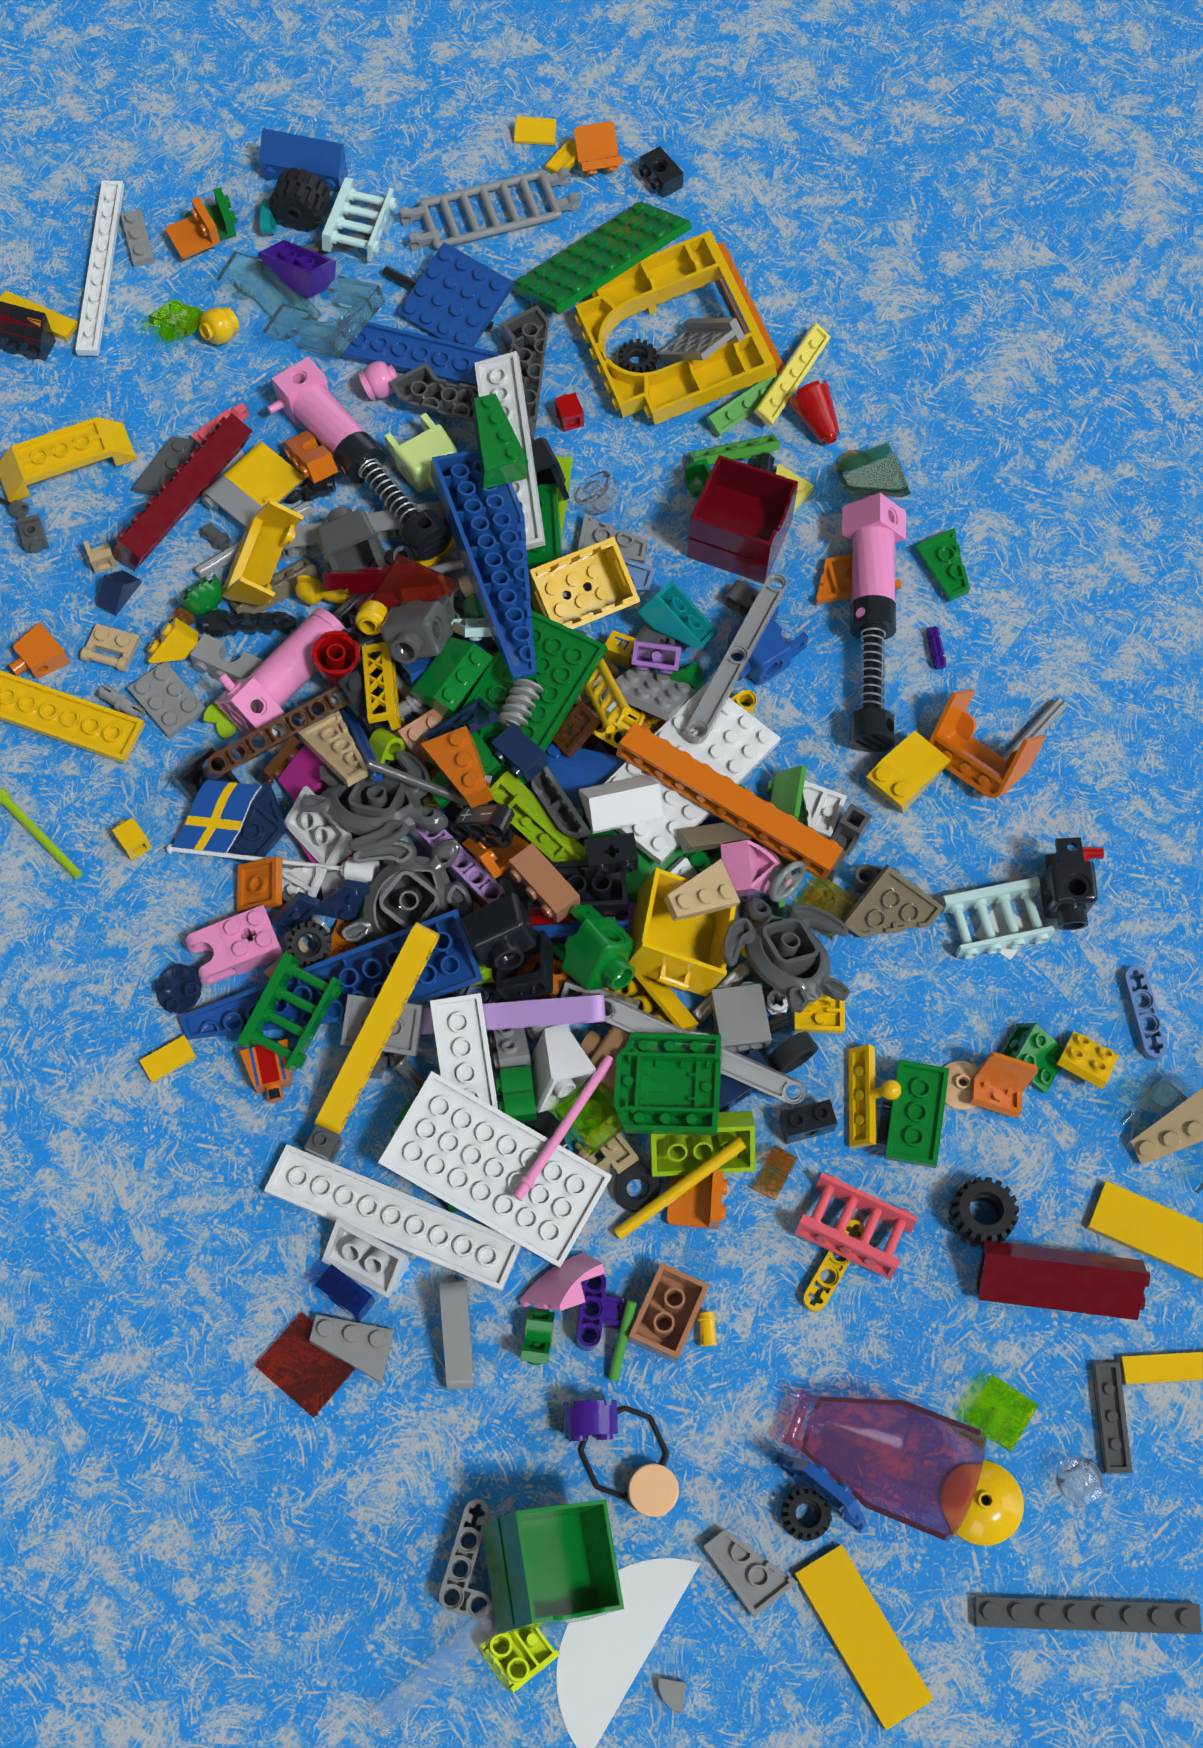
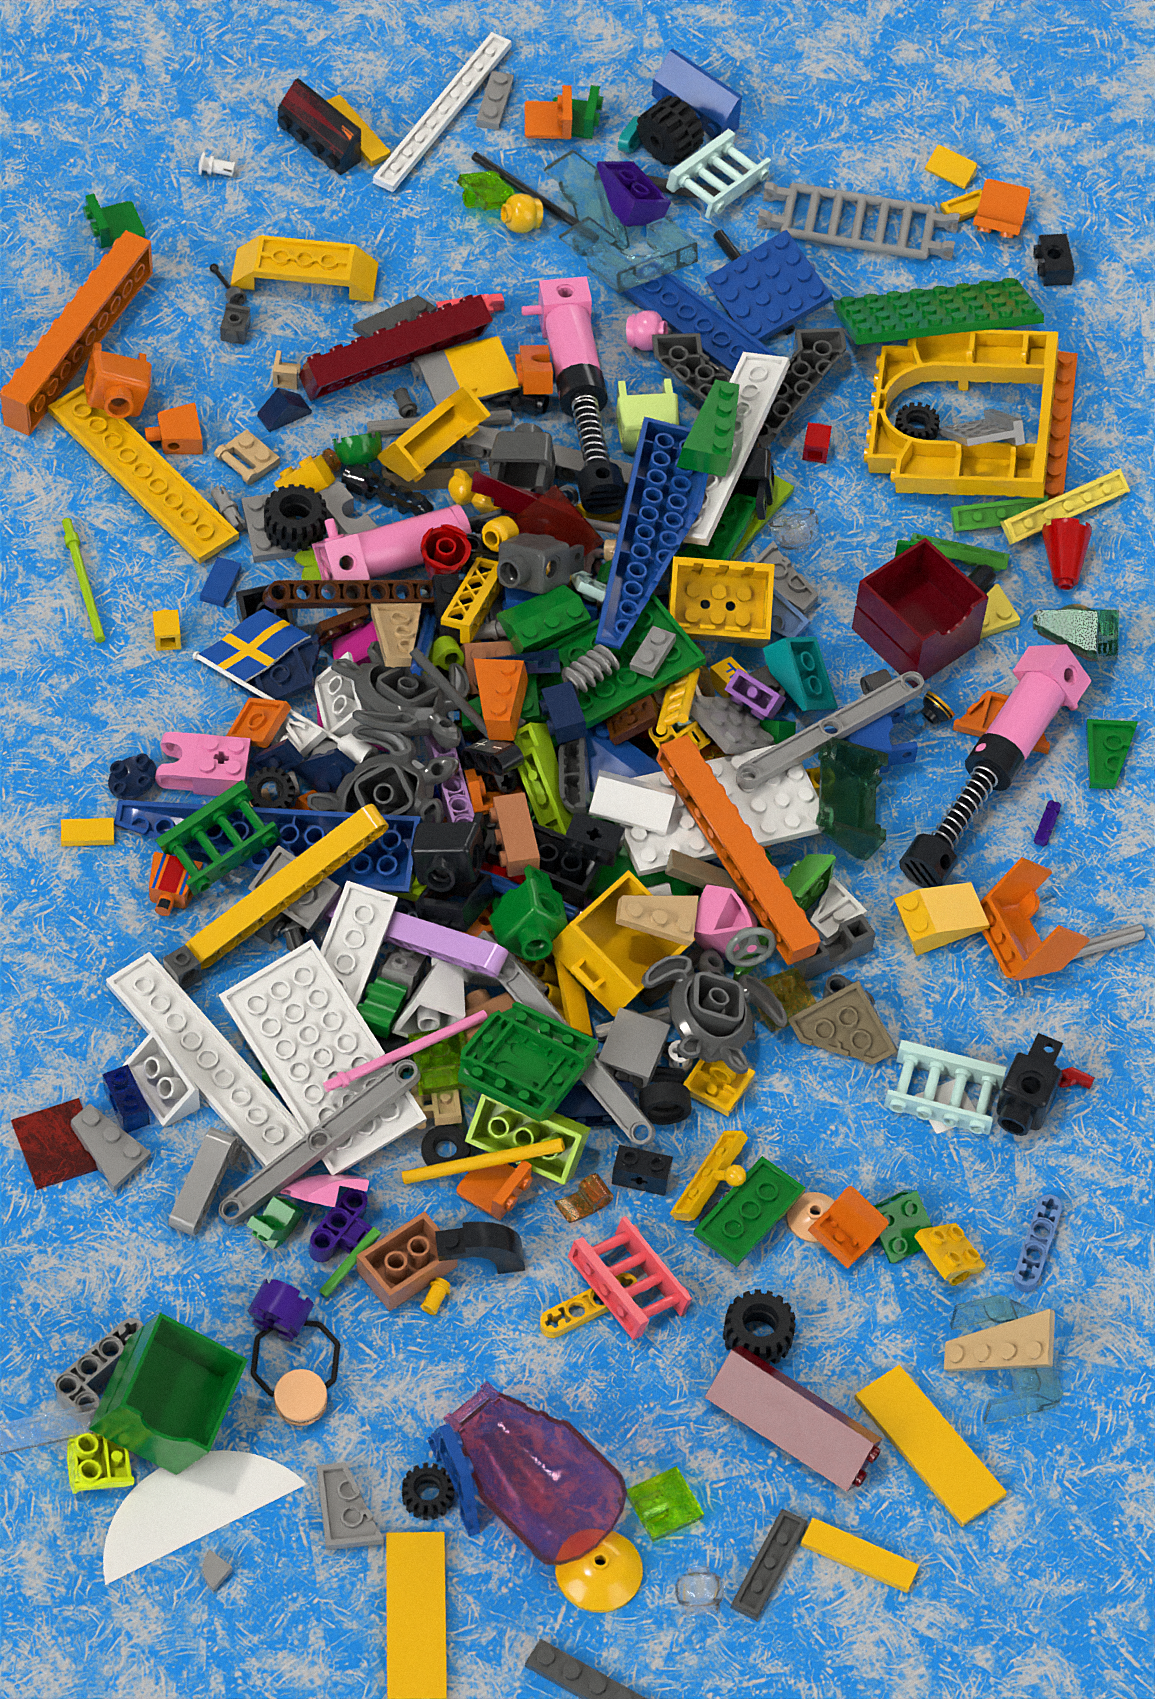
camera: 25 degrees right, 10 degrees down
none -> blue tile [200,557,242,607]
none -> light grey beam [219,1059,420,1225]
none -> black tyre [264,484,327,552]
none -> black arch [435,1222,525,1274]
none -> black piece [471,152,599,241]
none -> light grey plate [629,626,676,678]
none -> clear green windscreen [816,737,888,861]
none -> black piece [920,691,955,725]

